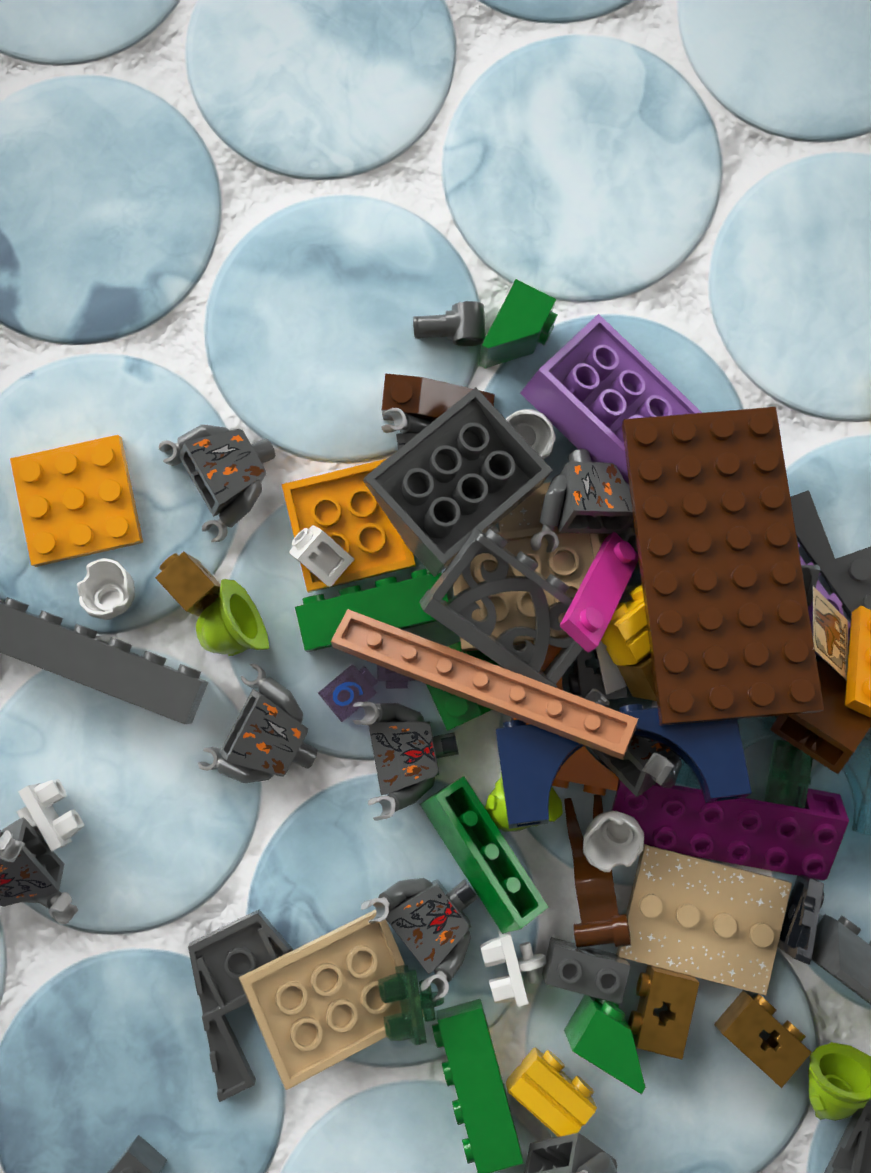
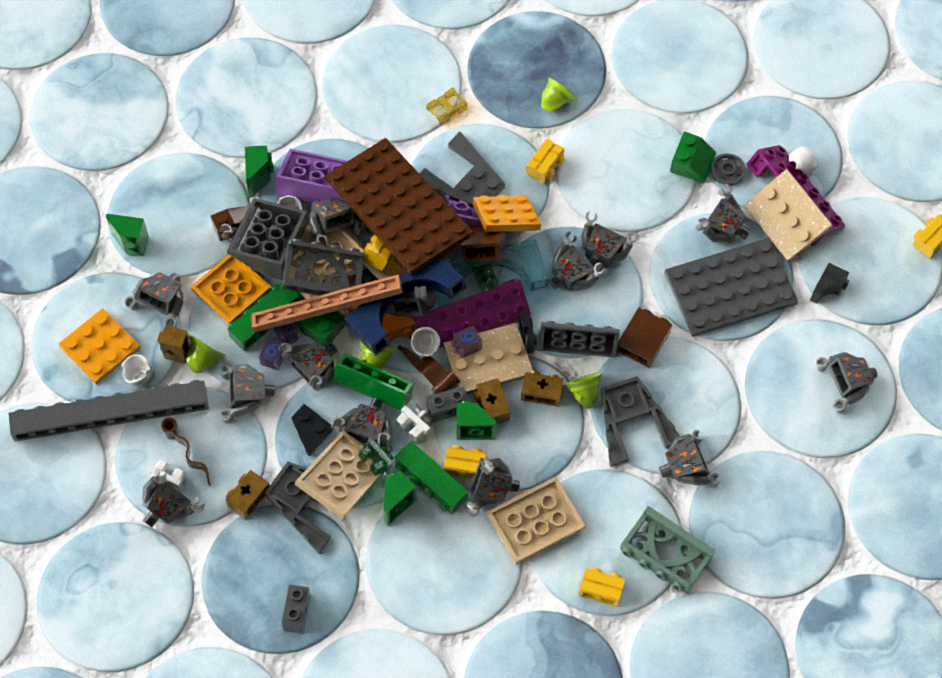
camera: 30 degrees left, 20 degrees down
white bracket [289,525,354,587] -> none
dark grey pin [413,301,486,346] -> none
dark pink plate [559,532,639,653] -> none
sticker [813,586,848,680] -> none
none -> green slope [106,213,149,256]
none -> reddish brown flag [161,417,211,486]
none -> pearl gold brick [225,470,270,520]
none -> black wing [291,404,334,456]
none -> green slope [384,470,417,526]
none -> brick [451,325,482,359]

